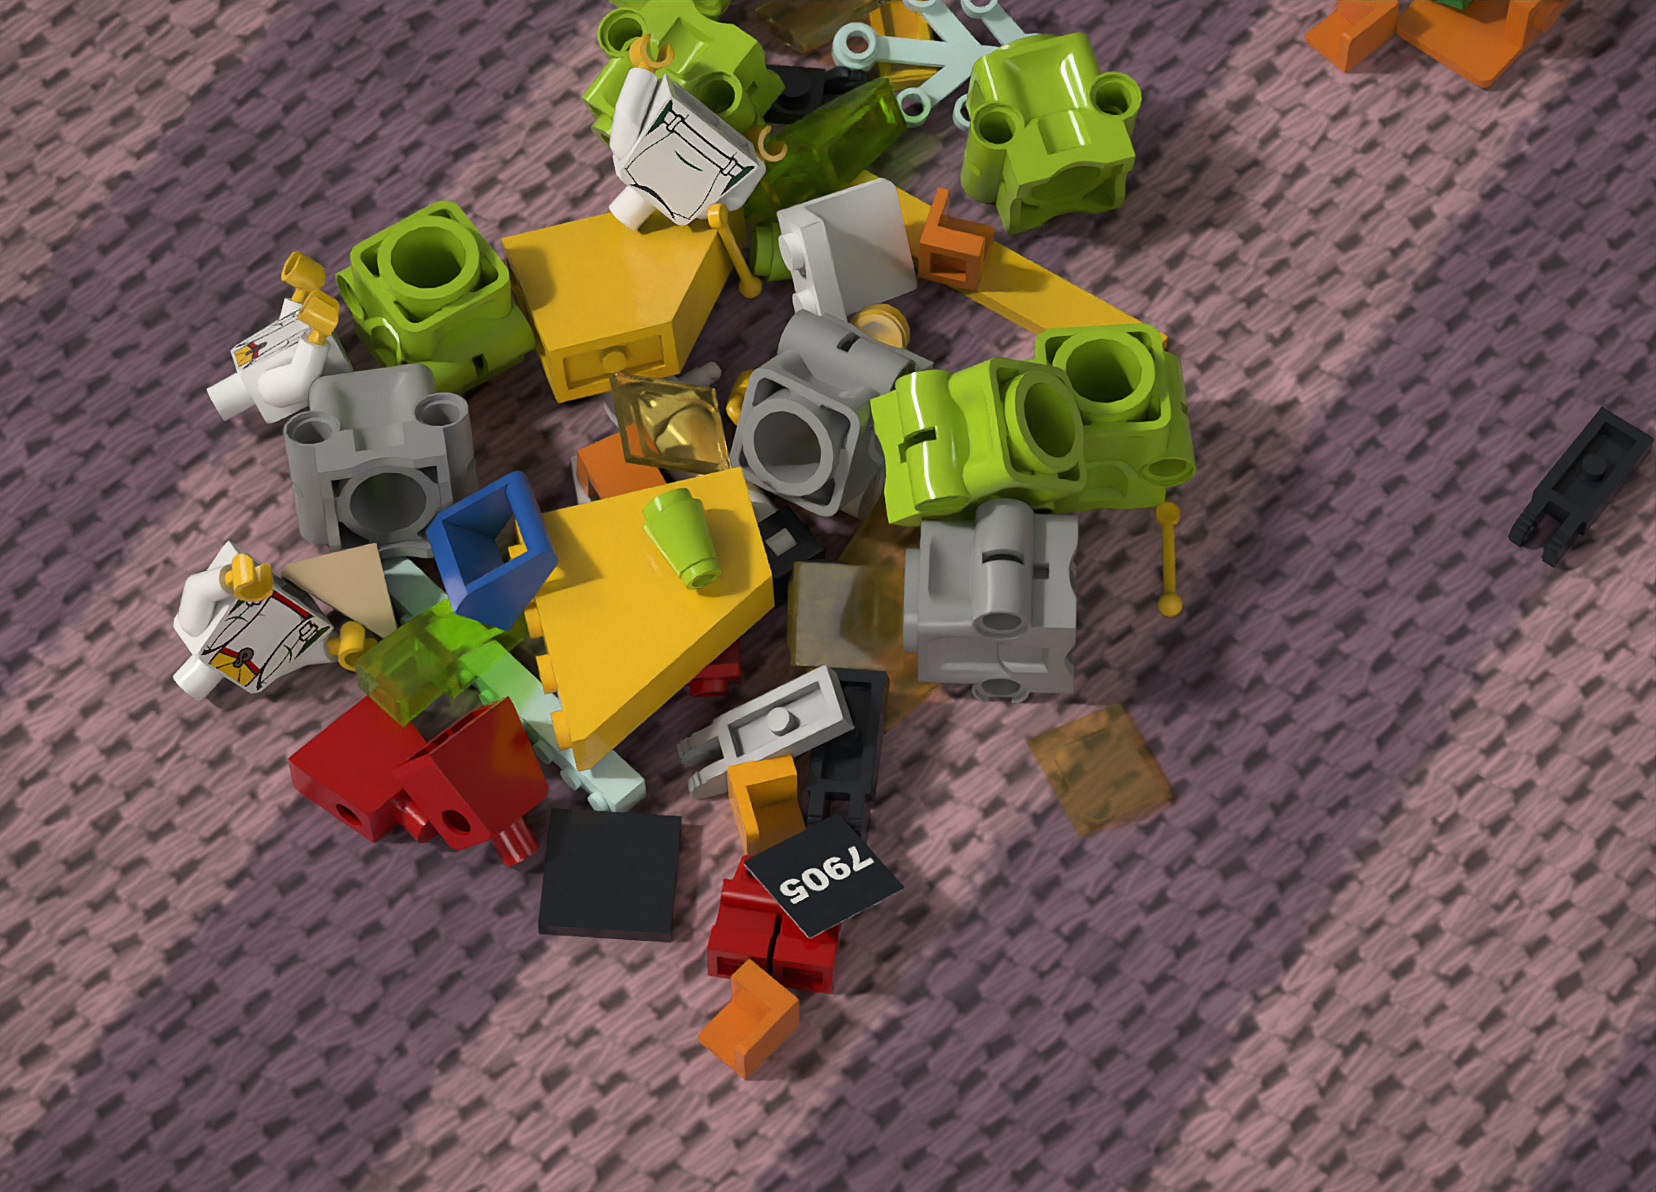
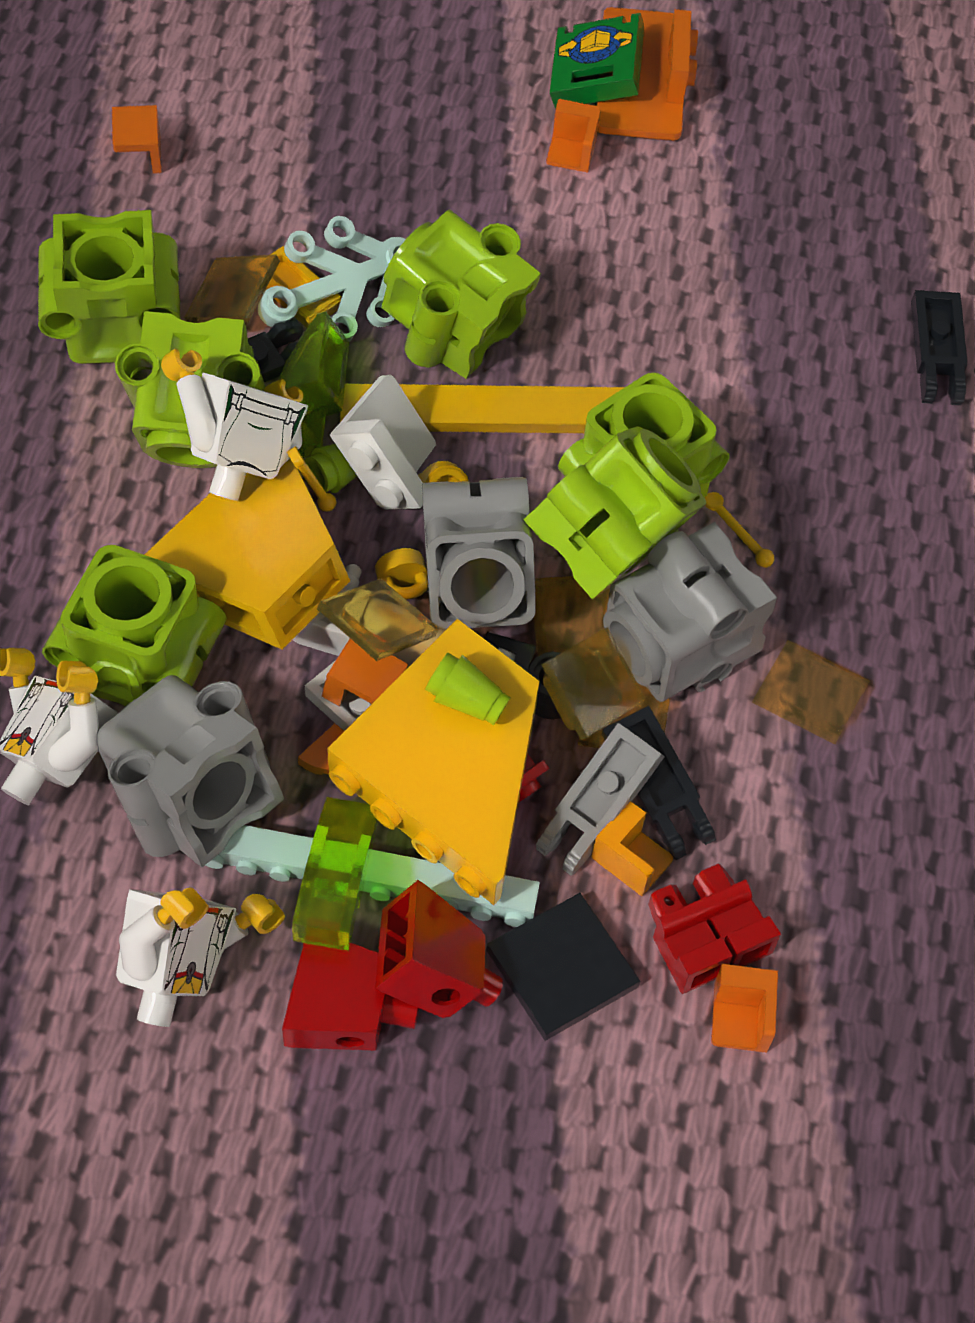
camera: 40 degrees left, 0 degrees up
tan slope [280,543,400,645] -> none
blue tile [426,471,558,632] -> none
black sticker [744,814,904,938] -> none
orange panel [918,187,995,292] -> none

